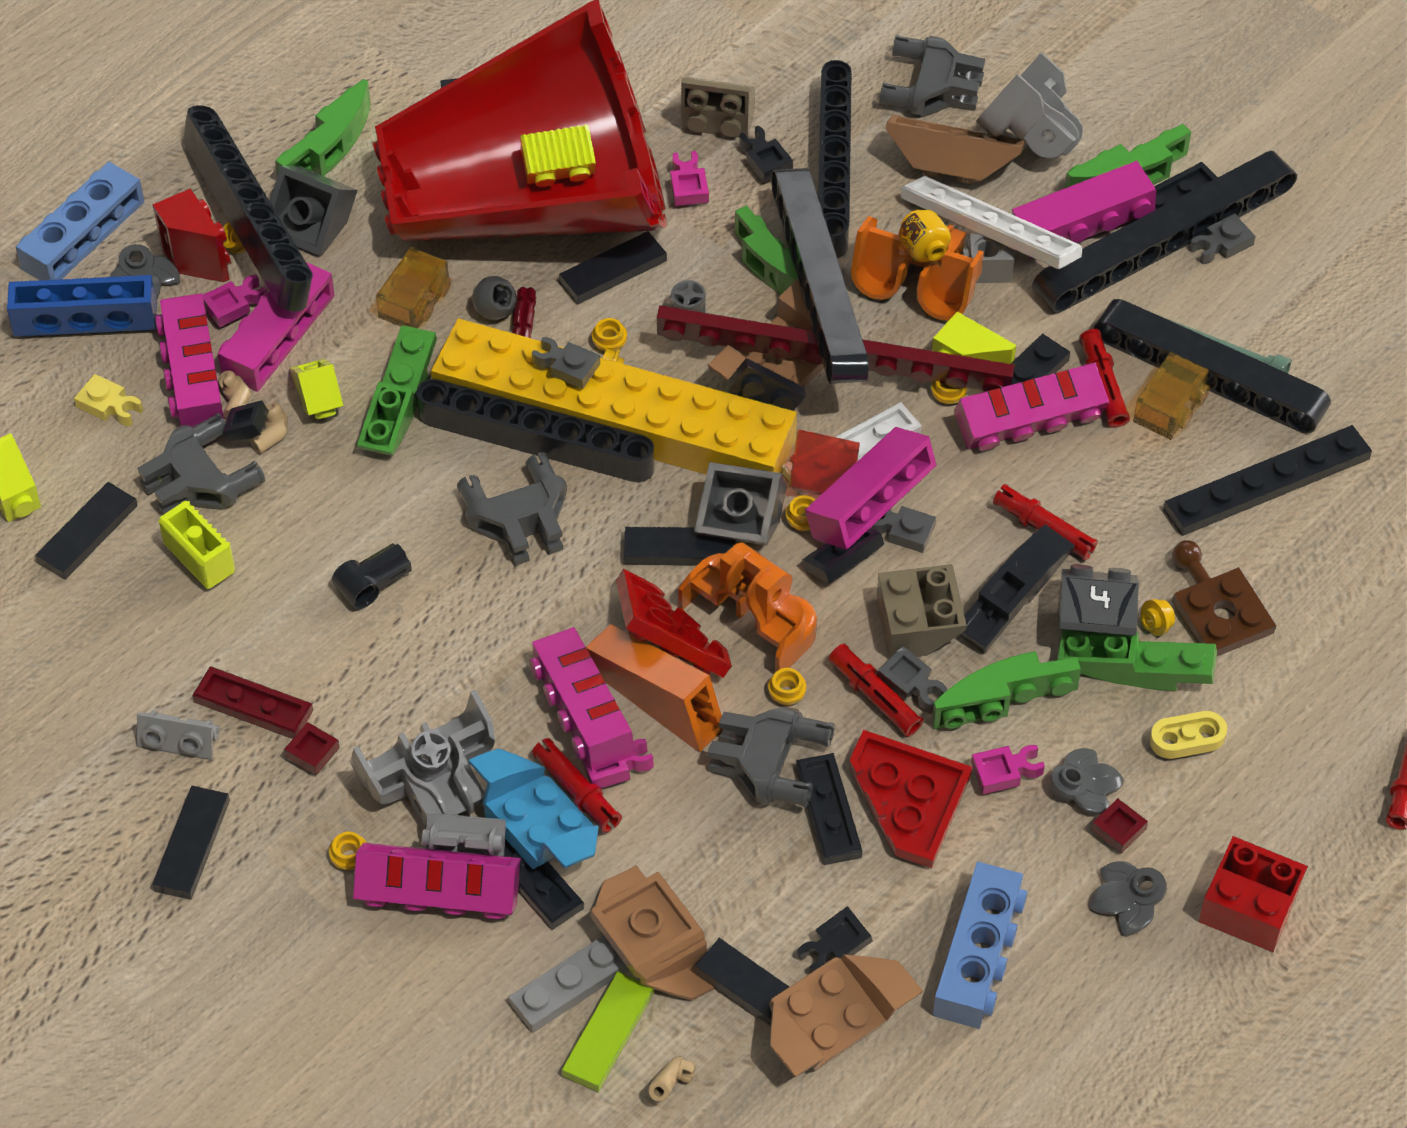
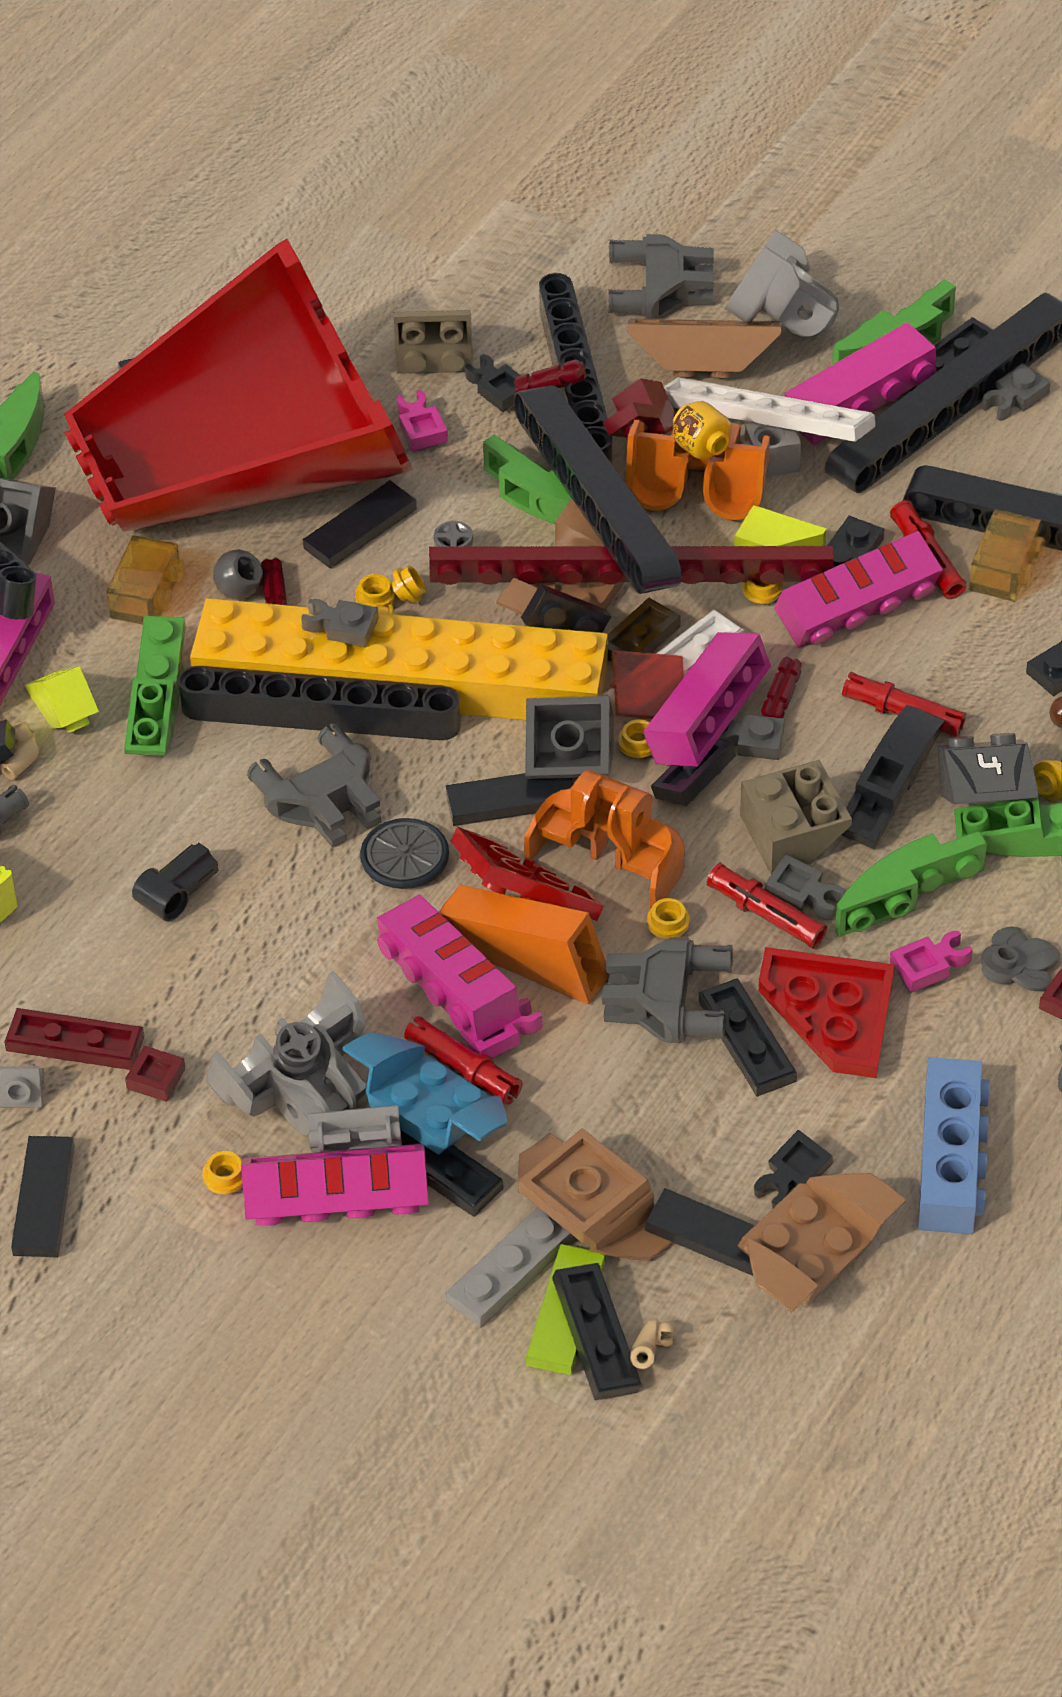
camera: 10 degrees left, 5 degrees down
neon yellow brick [520,125,596,187] -> none
none -> dark grey wheel [360,818,449,889]
none -> yellow plate [391,565,427,604]
none -> dark red axle [514,359,586,392]
none -> black tile [552,1263,642,1400]
none -> dark red brick [603,378,675,439]
none -> dark brown plate [608,597,681,673]
none -> dark red axle [761,657,802,719]

